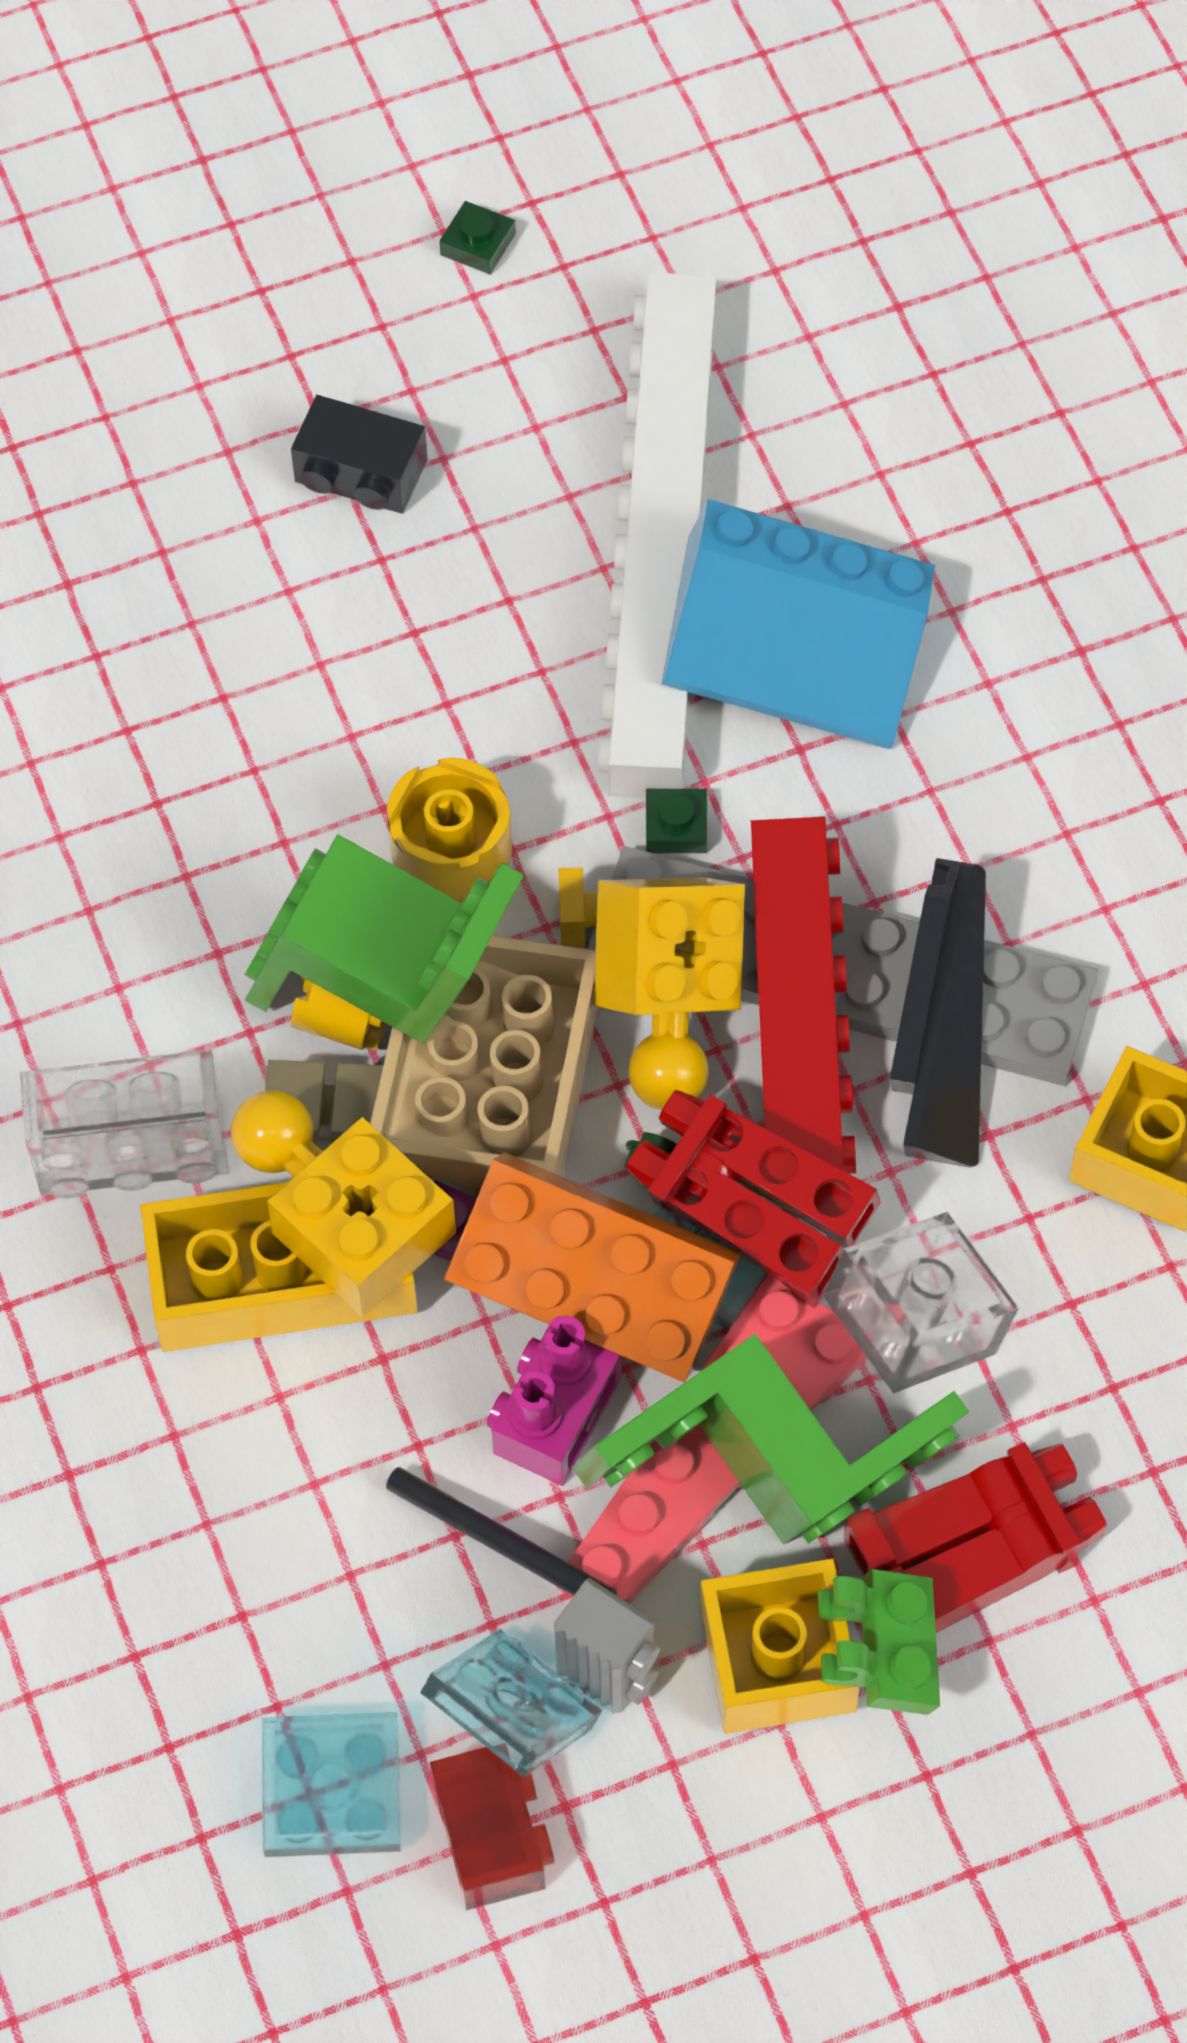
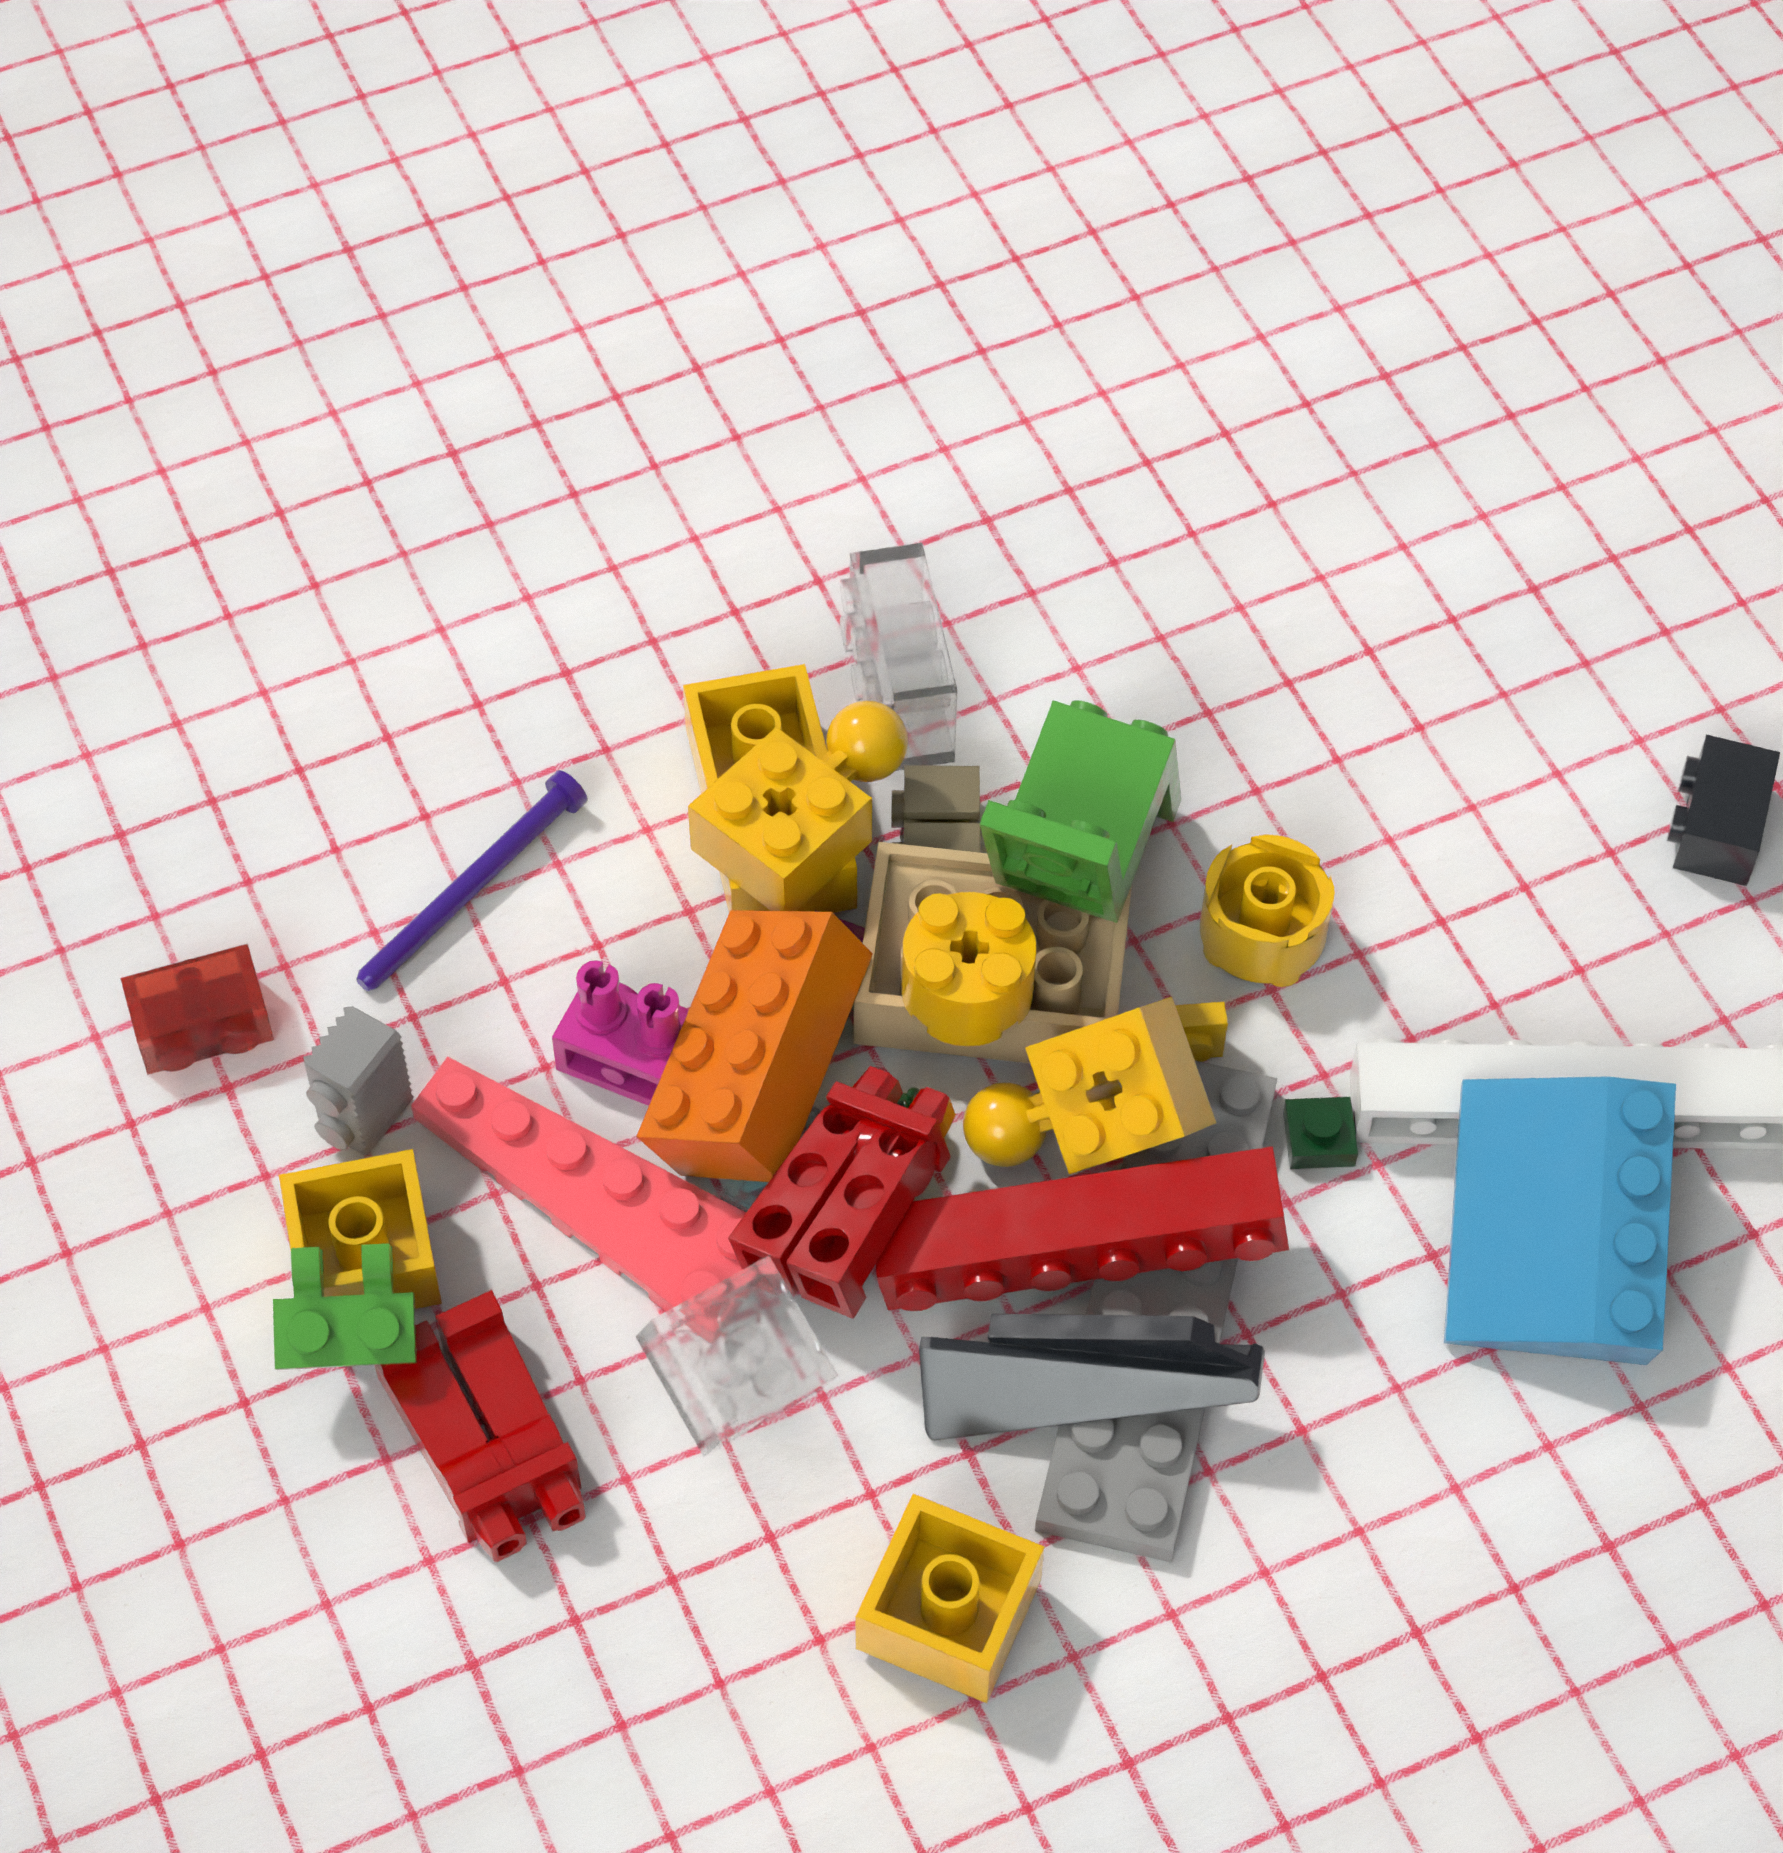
camera: 85 degrees right, 5 degrees down
clear light blue plate [262,1712,401,1857] -> none
black bar [386,1467,617,1596] -> none
clear light blue plate [420,1629,603,1777] -> none
bright green bracket [572,1333,969,1545] -> none
none -> dark purple bar [356,770,588,991]
none -> yellow brick [902,892,1036,1046]

